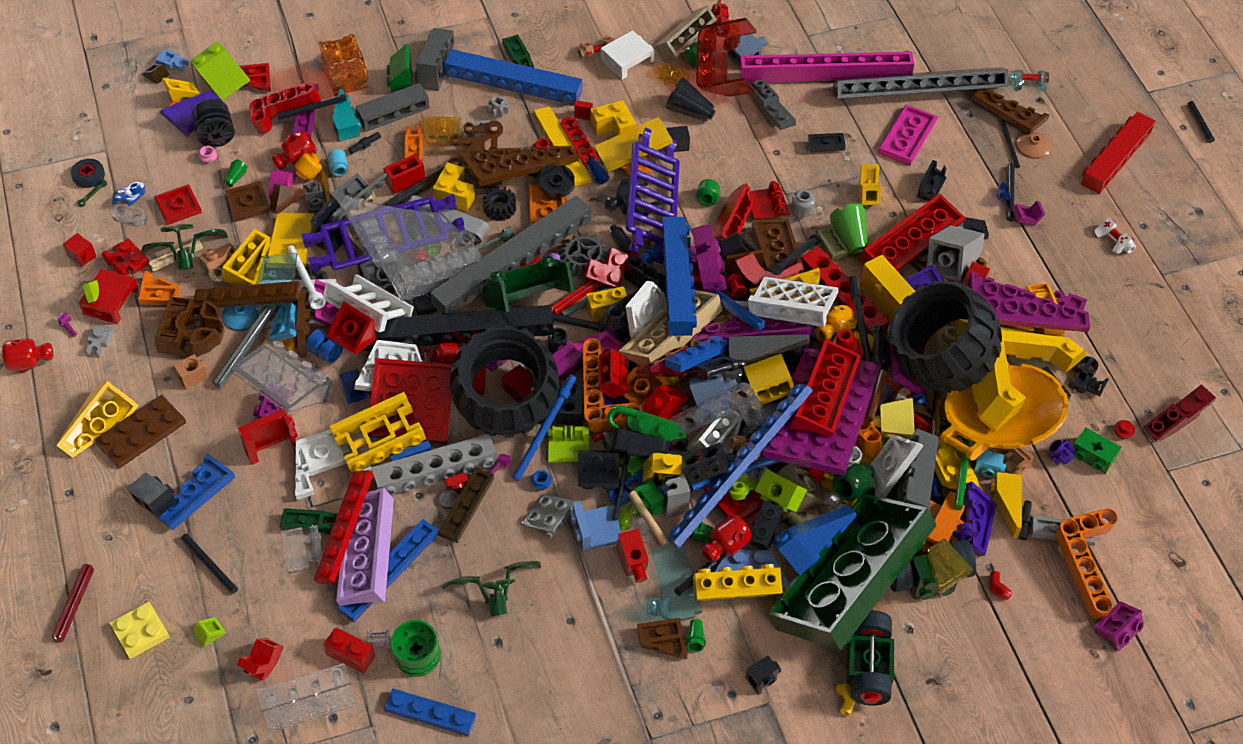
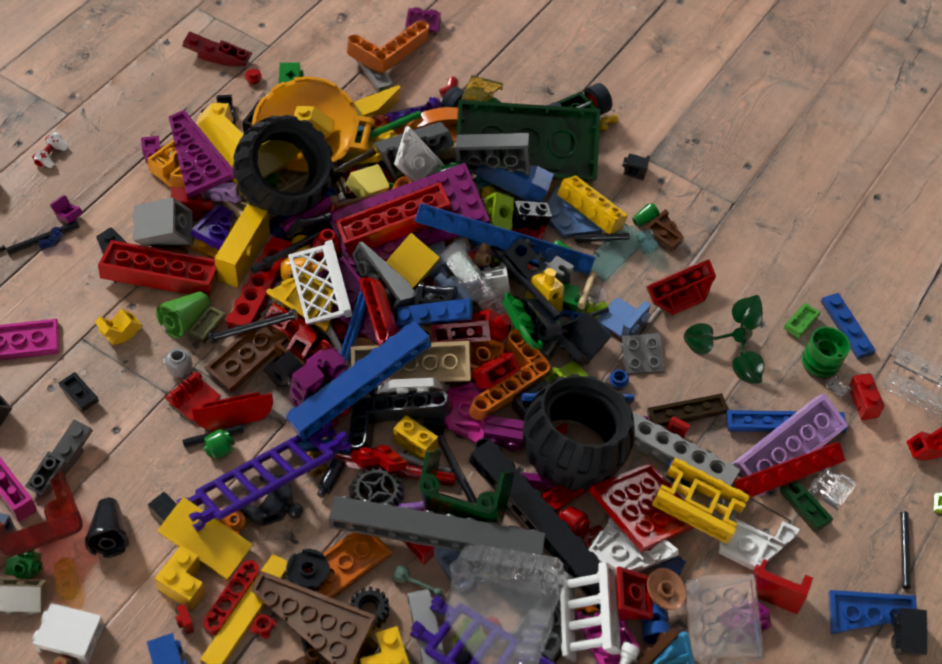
camera: 130 degrees left, 0 degrees up
flat silver piece [439,490,459,509] -> none
clear blue cone [586,158,610,185] -> none
red torso [616,528,649,583] -> none
red piece [701,515,752,562] -> none
black hinge [917,160,947,201] -> none
none -> black bar [182,424,244,447]
none -> red brick [359,277,397,346]
none -> clear red arm [371,115,389,131]
none -> dark grey wedge [455,133,531,175]
none -> red wedge [646,259,716,315]
none -> nougat dish [647,568,686,610]
none -> bright green plate [783,302,821,339]

